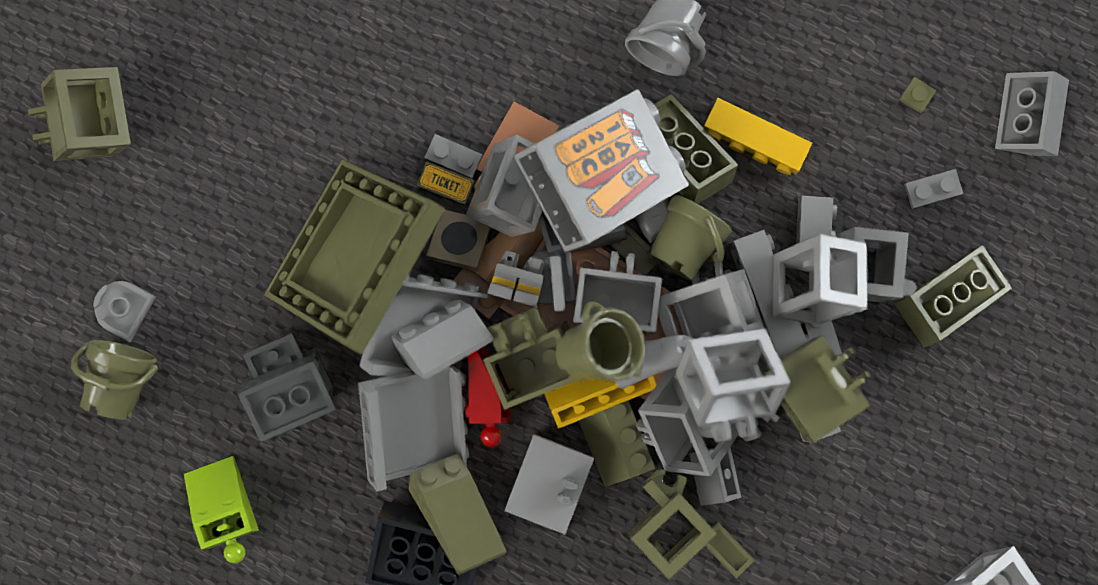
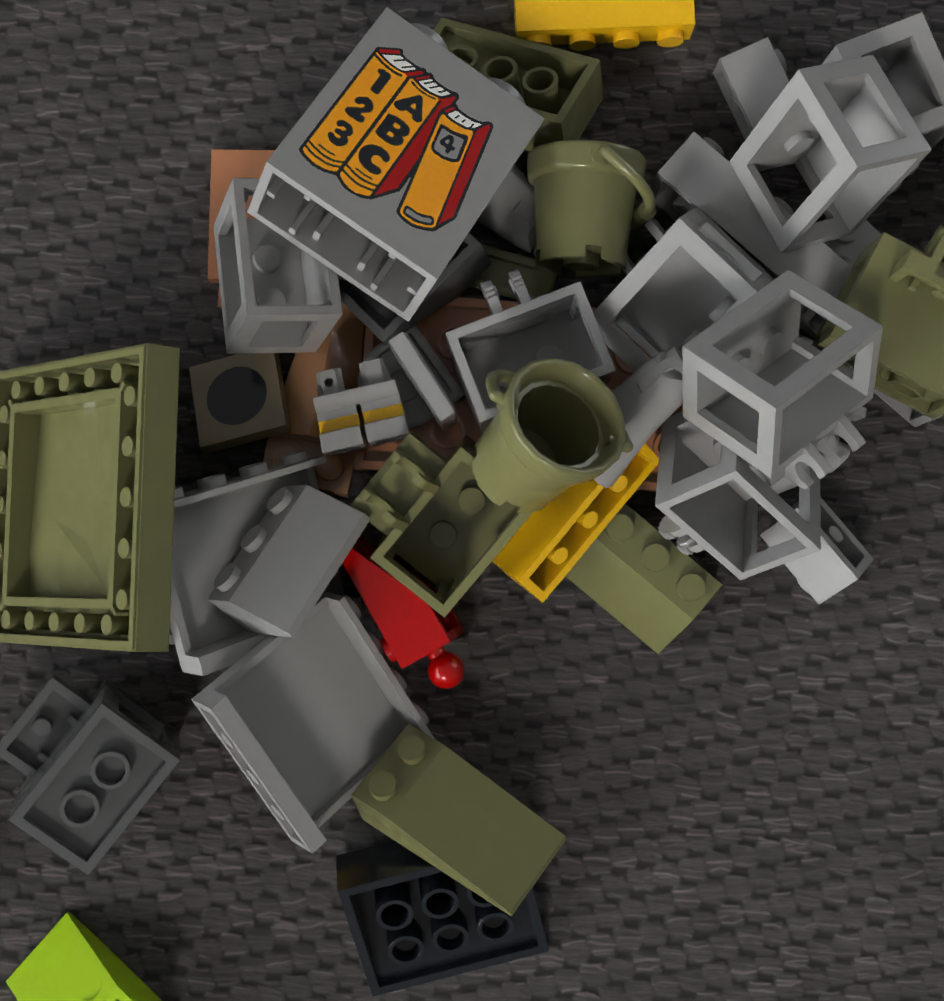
camera: 30 degrees left, 0 degrees up
tile [417,161,475,205] -> none
light grey plate [425,134,483,179] -> none
light grey piece [505,434,594,534] -> none
olive piece [627,468,717,579] -> none
olive tile [705,521,755,579] -> none

